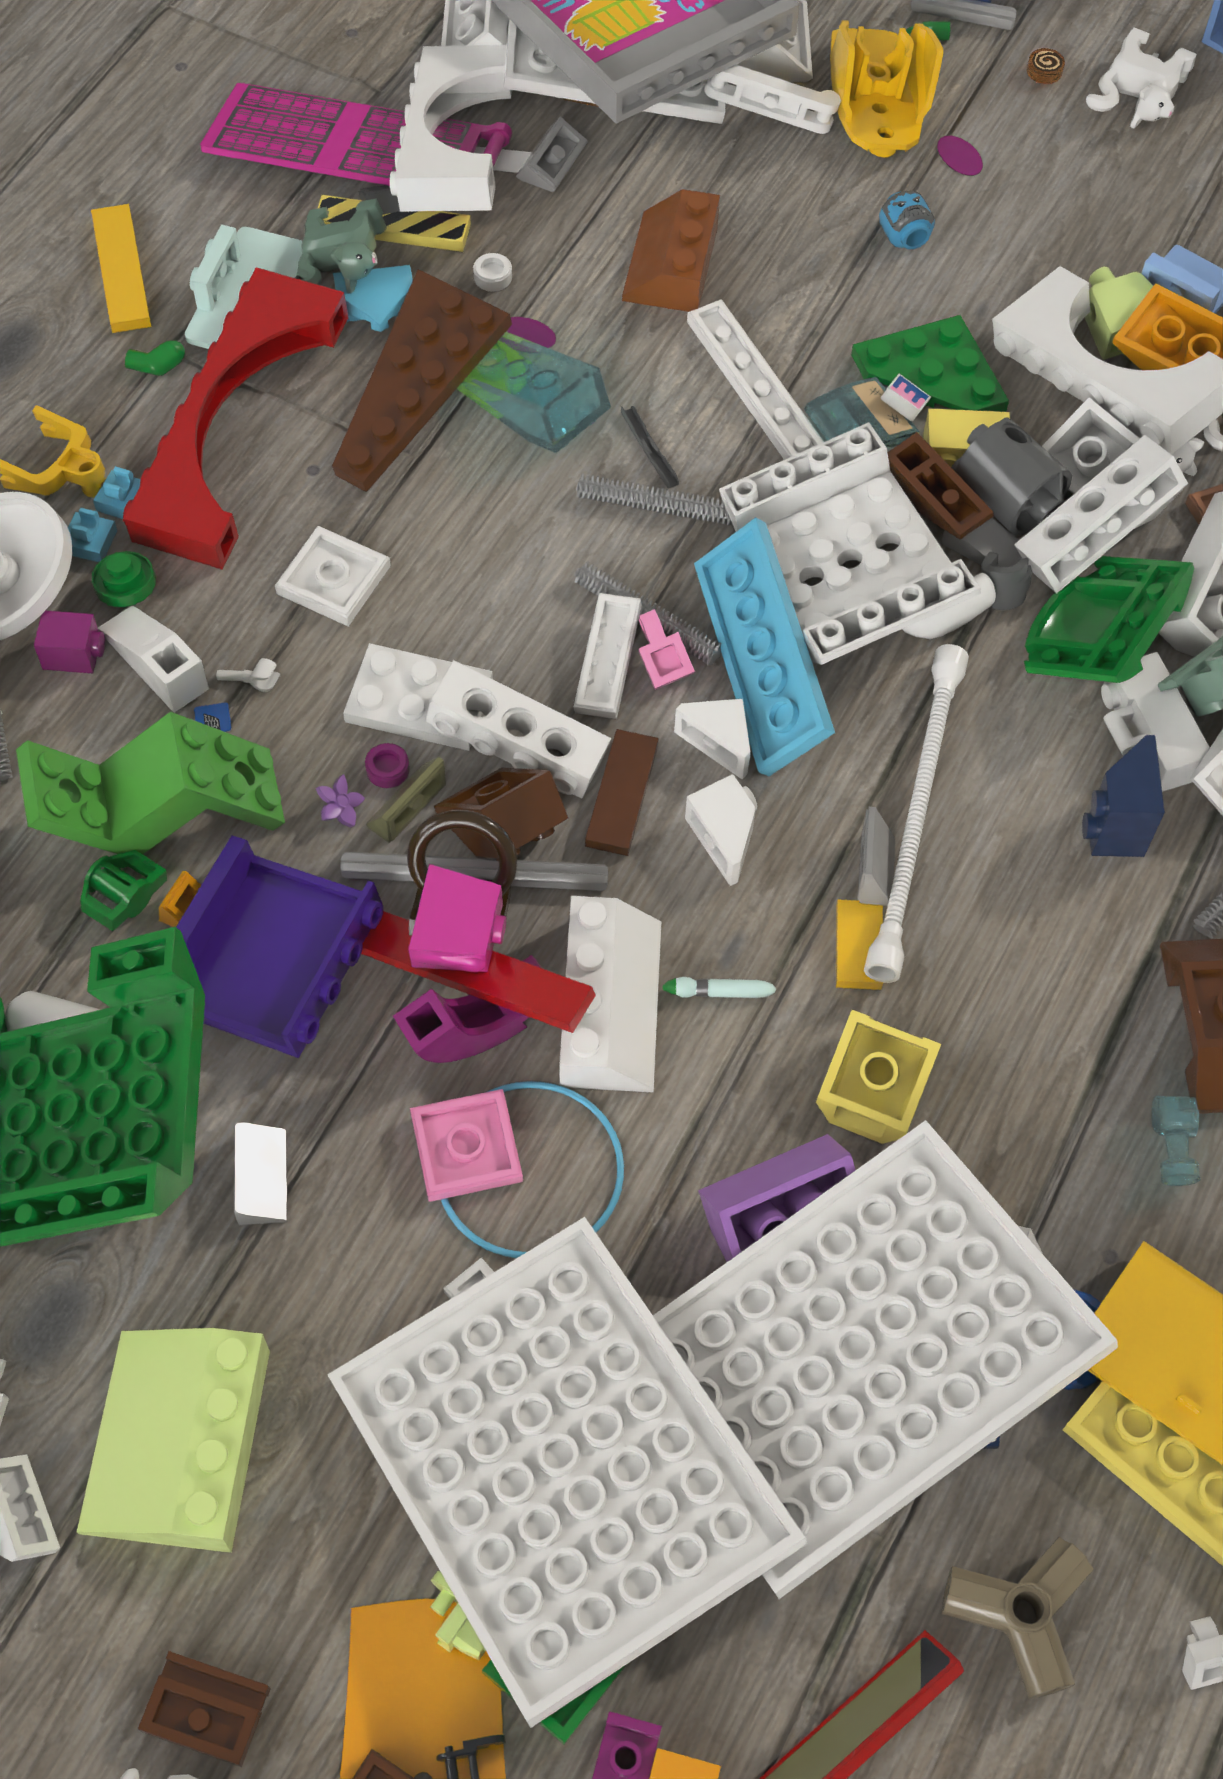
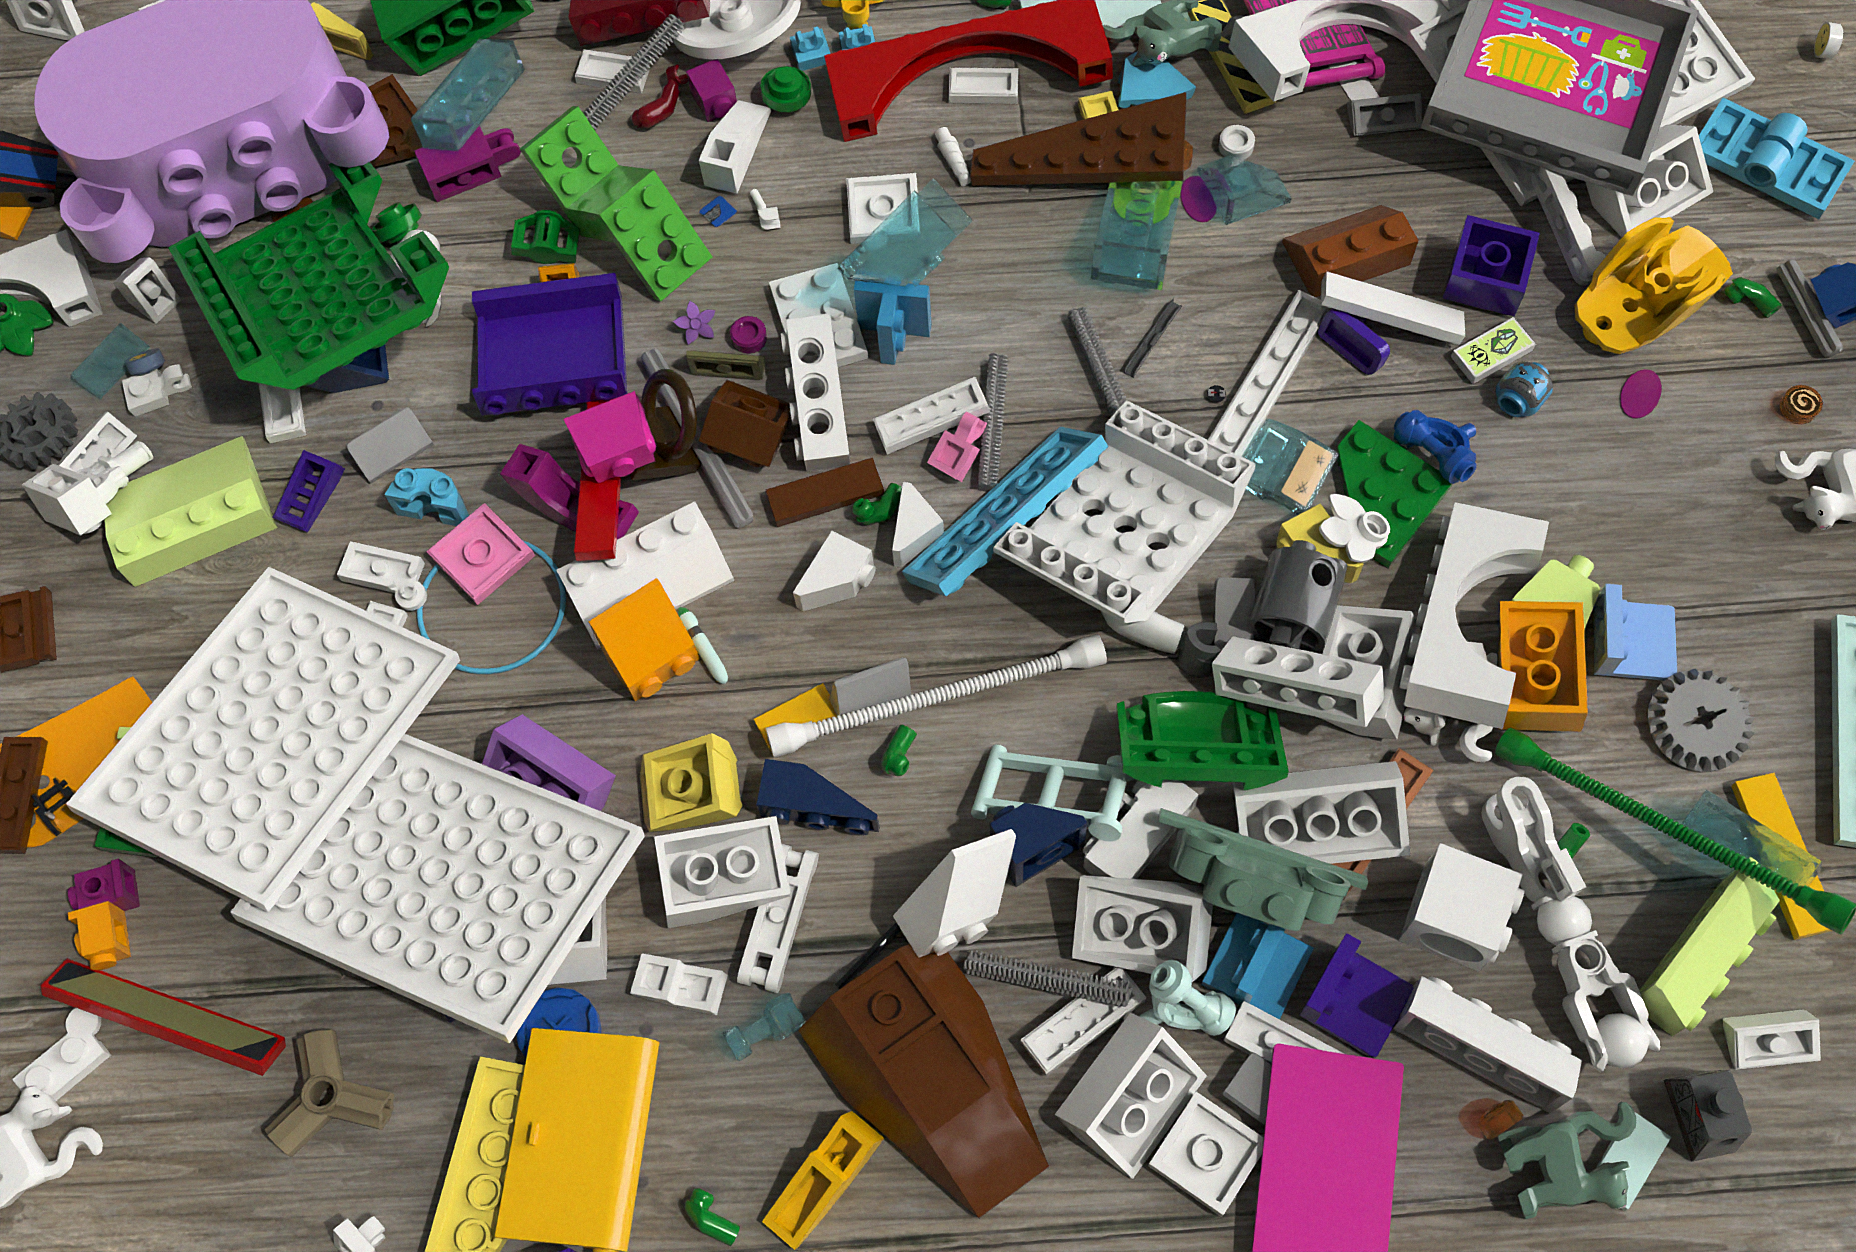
camera: 65 degrees right, 5 degrees up
tile [881,374,931,422] -> none
reddish brown slope [887,432,994,540] -> none
none -> white brick [22,441,154,535]
none -> white tile [259,383,306,444]
none -> dark purple slope [272,450,345,532]
none -> white hinge [337,541,427,611]
none -> medium azure cylinder [385,468,469,526]
none -> light orange slope [589,578,700,701]
none -> white slope [630,954,728,1015]
none -> dark red arm [632,64,688,129]
none -> white slope [654,816,790,928]
none -> white plate [737,844,819,993]
none -> dark blue slope [756,759,880,835]
none -> black piece [835,922,901,989]
none -> clear light blue windscreen [837,178,973,287]
none -> green arm [852,483,902,525]
none -> dark azure bracket [853,277,932,365]
none -> green arm [881,724,917,777]
none -> white slope [893,829,1016,958]
none -> white animal [935,127,971,186]
none -> white tile [949,68,1018,104]
none -> light aqua piece [971,745,1134,841]
none -> light yellow tile [1078,91,1118,120]
none -> clear light blue slope [1197,155,1292,225]
none -> black piece [1207,385,1226,402]
none -> dark purple piece [1318,308,1390,375]
none -> white plate [1319,494,1390,563]
none -> white tile [1321,272,1465,345]
none -> blue piece [1394,410,1477,484]
none -> dark purple brick [1442,215,1540,317]
none -> tile [1451,317,1536,384]

